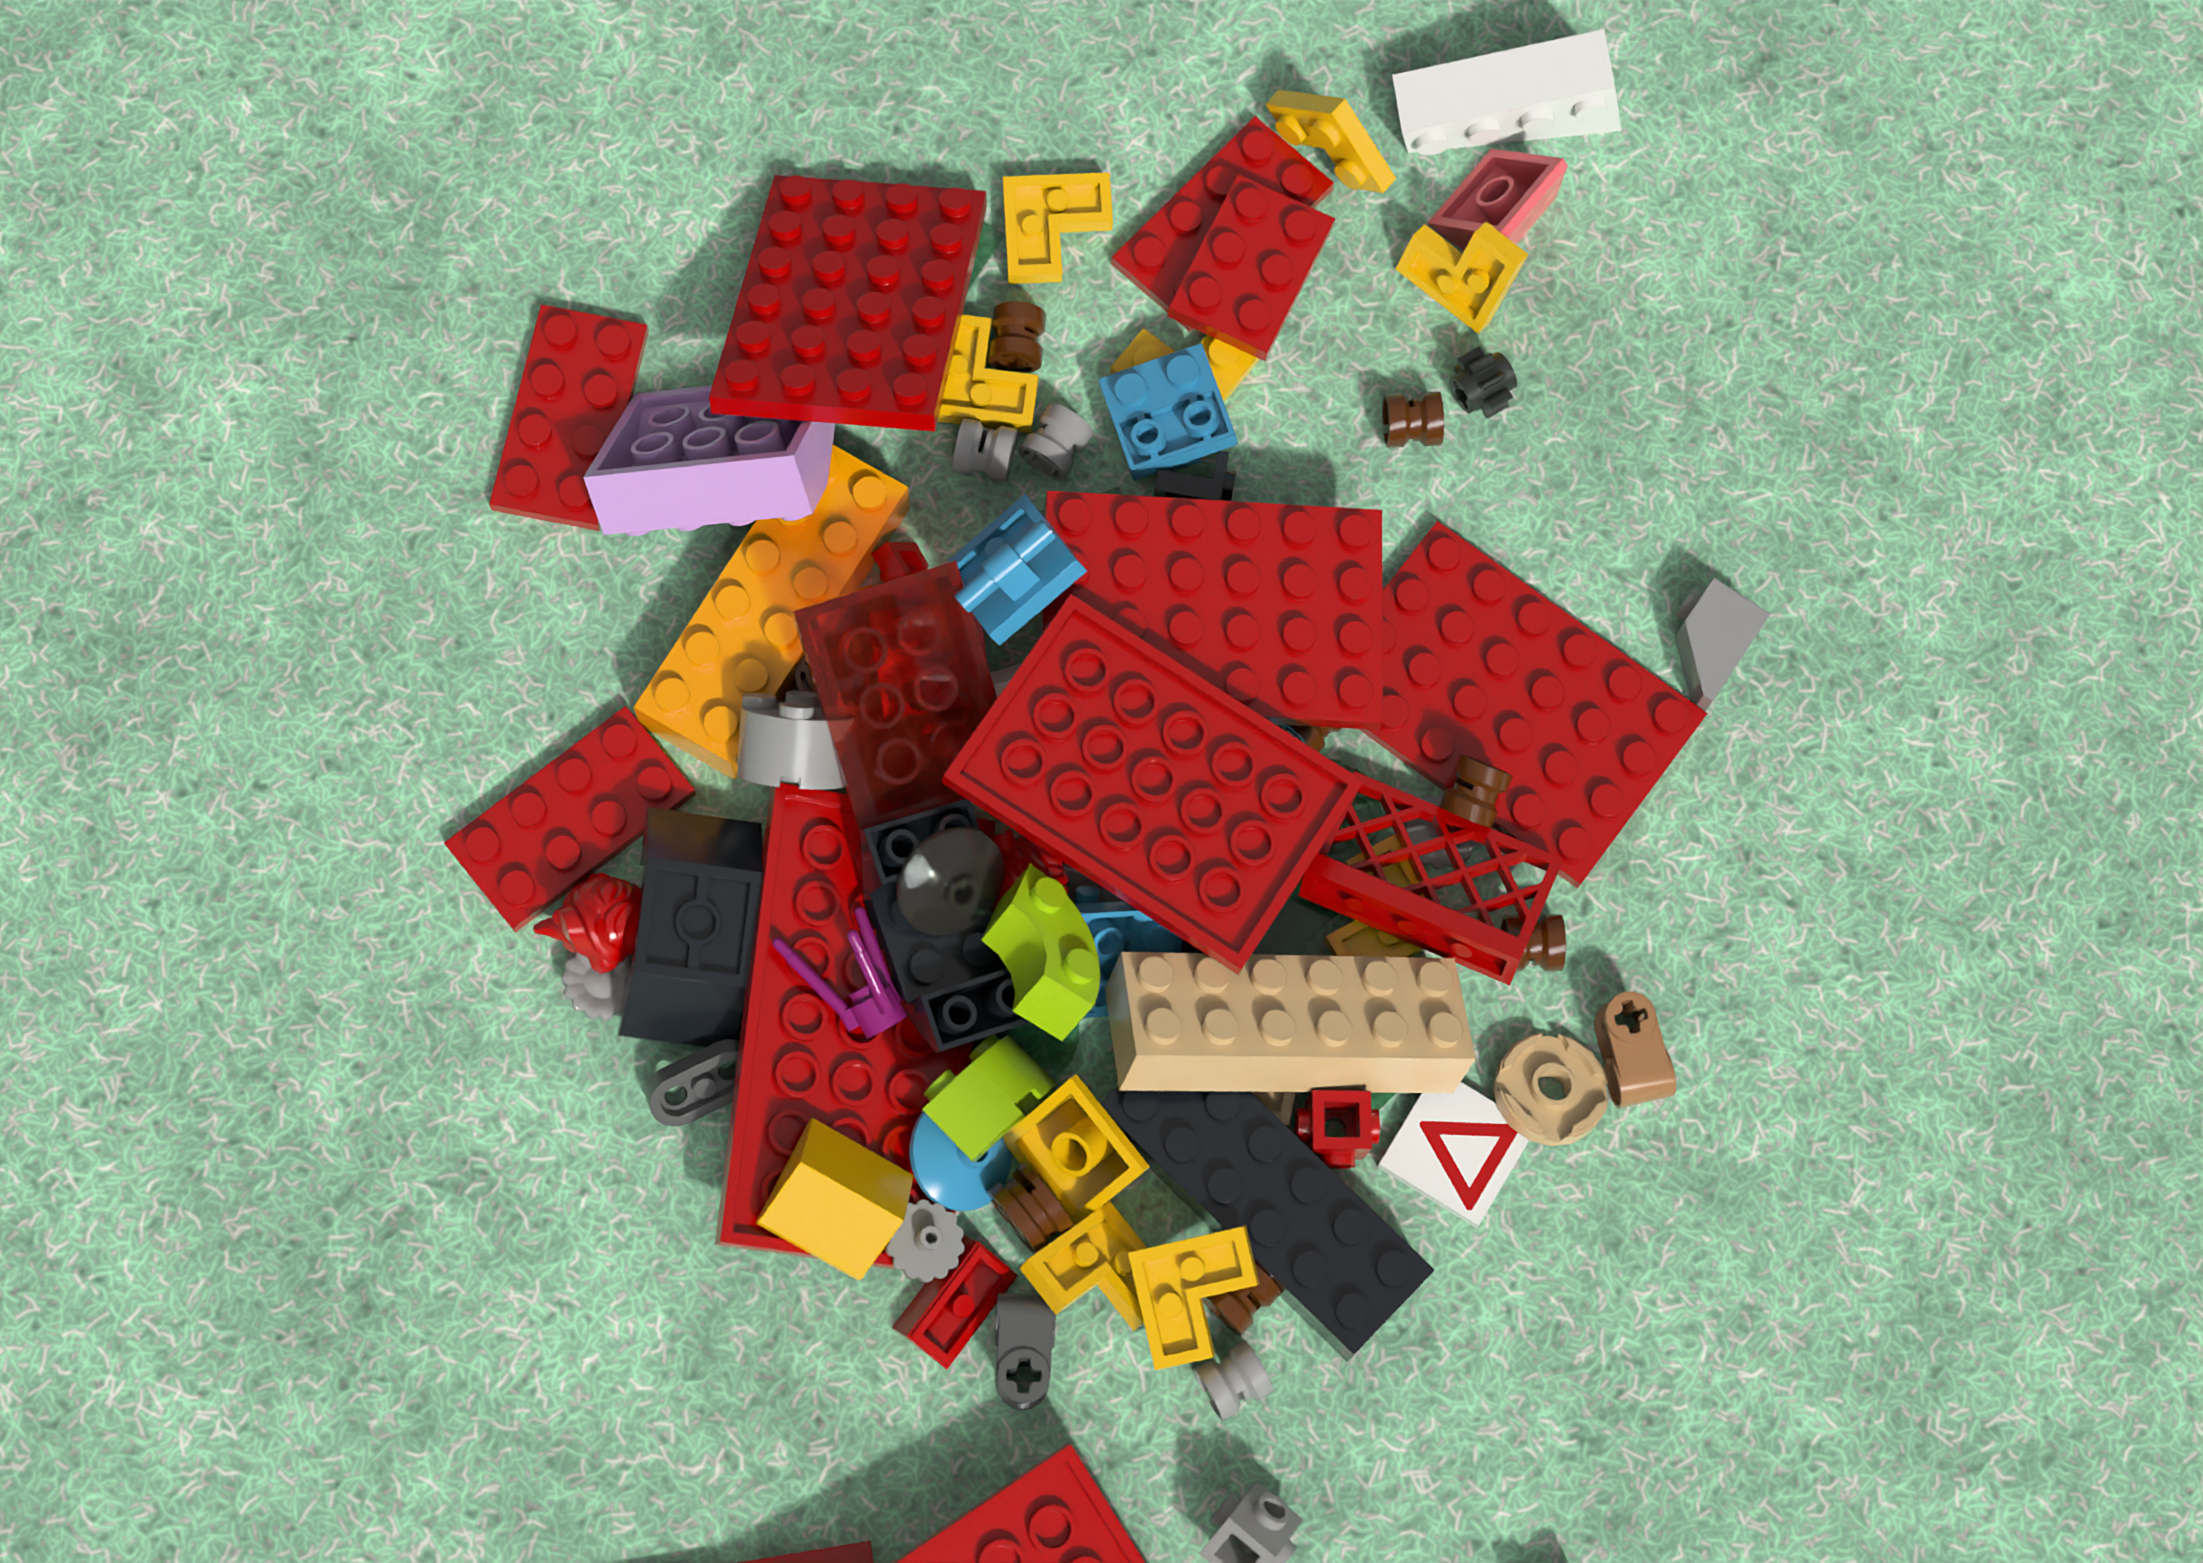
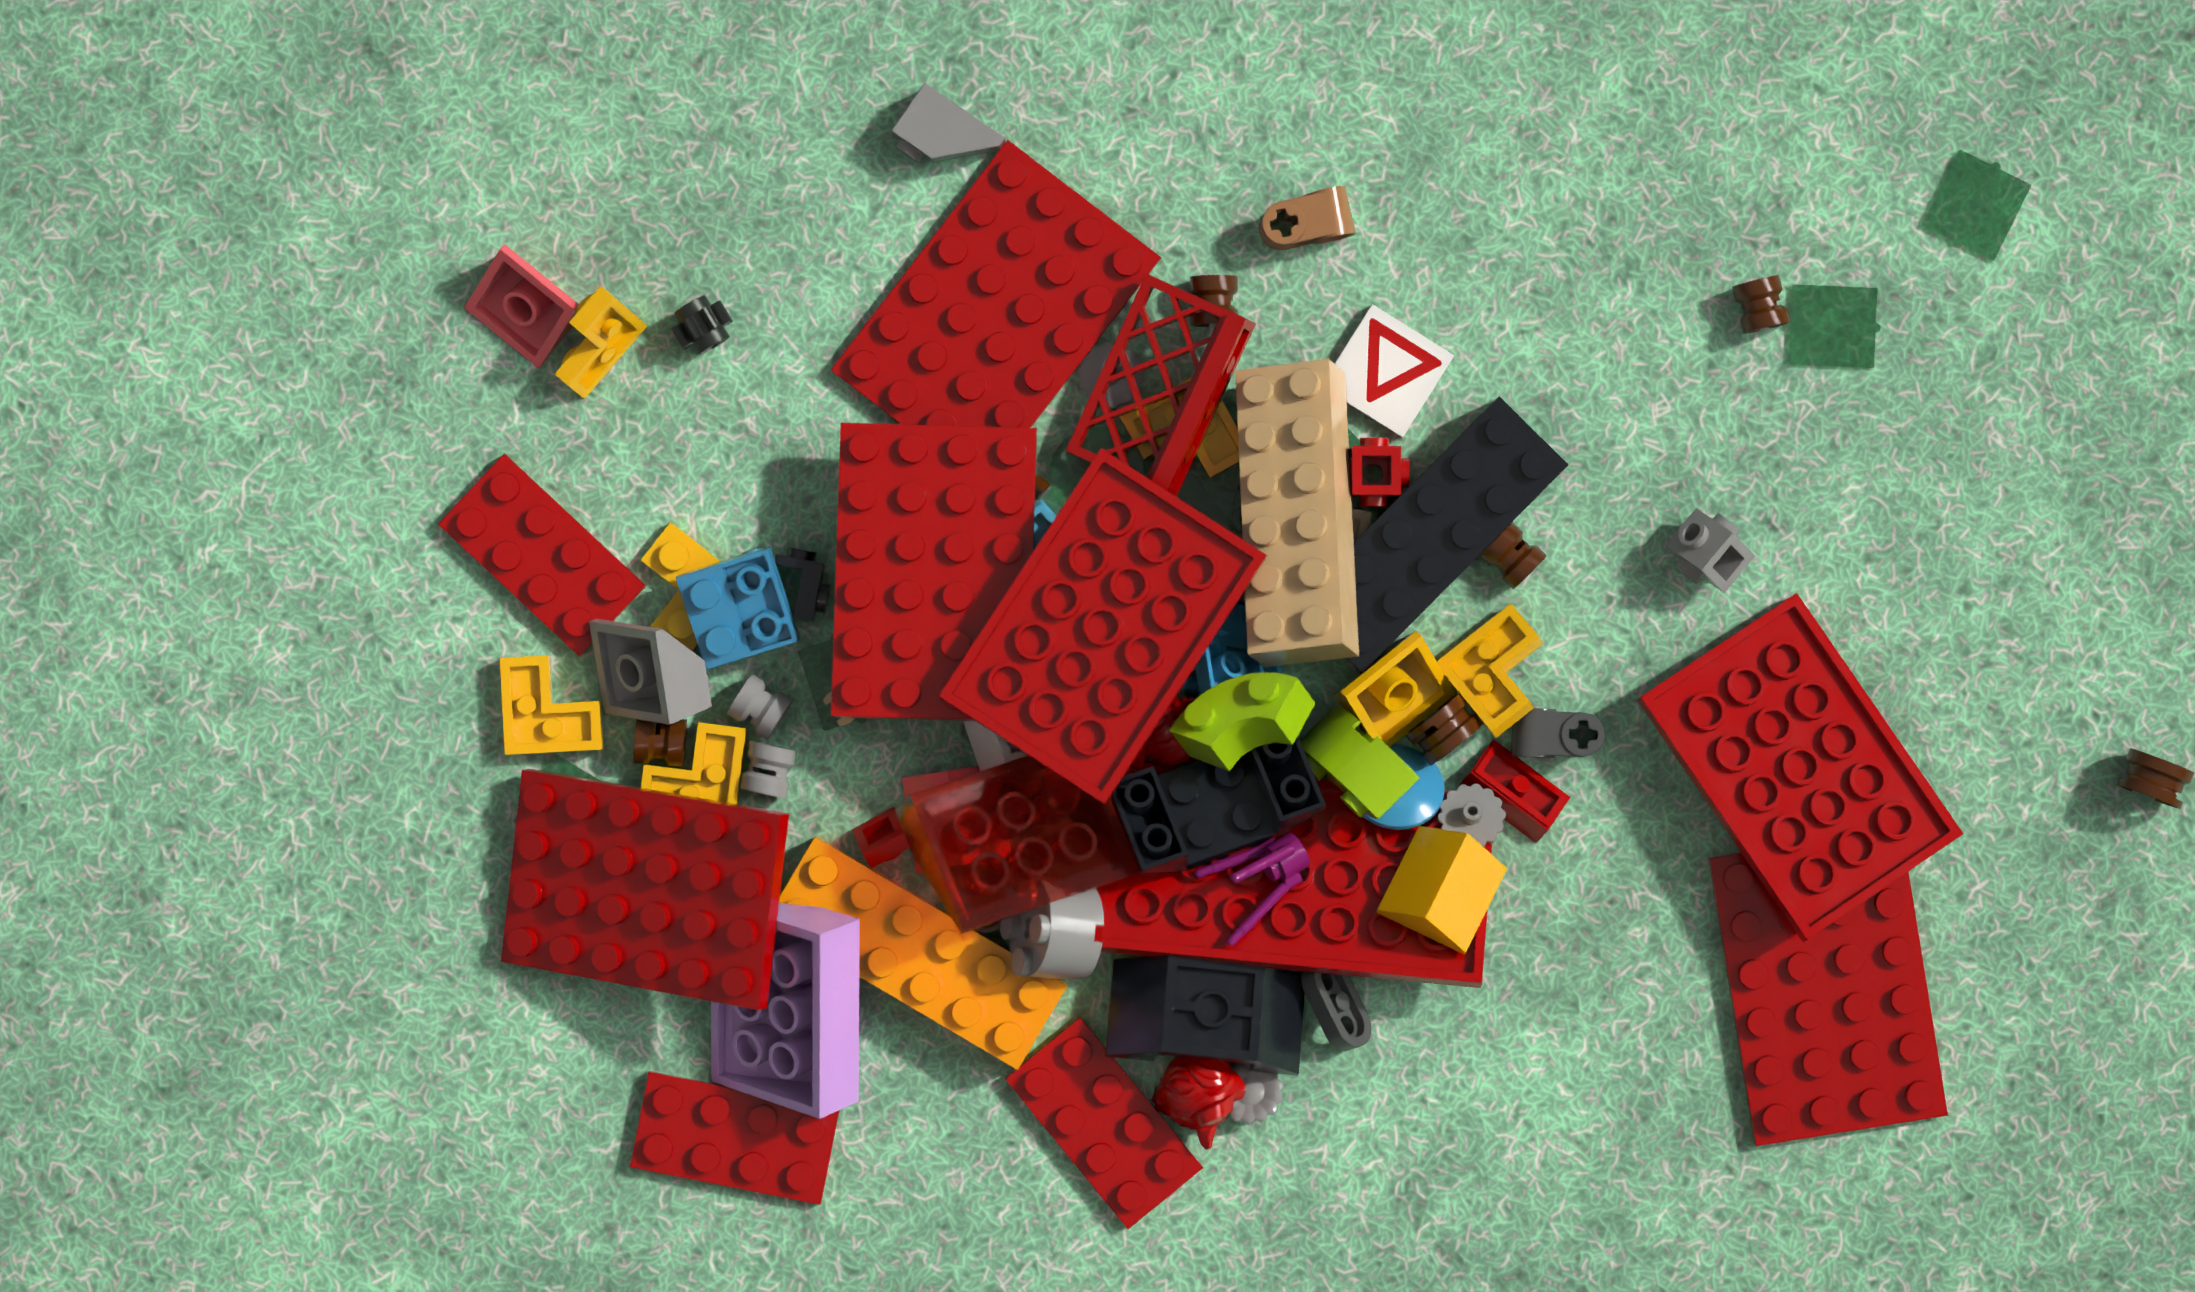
camera: 85 degrees left, 15 degrees up
clear smoke dish [896,827,1005,935] -> none
dark azure plate [939,494,1087,646] -> none
yellow plate [1128,1225,1259,1370] -> none
red plate [1167,174,1336,361] -> none
light grey wheel [1193,1340,1274,1421] -> none
yellow plate [1265,89,1396,193] -> none
reddish brown wheel [1382,391,1444,448] -> none
white wedge [1392,29,1621,155] -> none
reddish brown wheel [1439,754,1513,828] -> none
tan tile [1493,1033,1608,1146] -> none
none -> light grey slope [589,619,712,725]

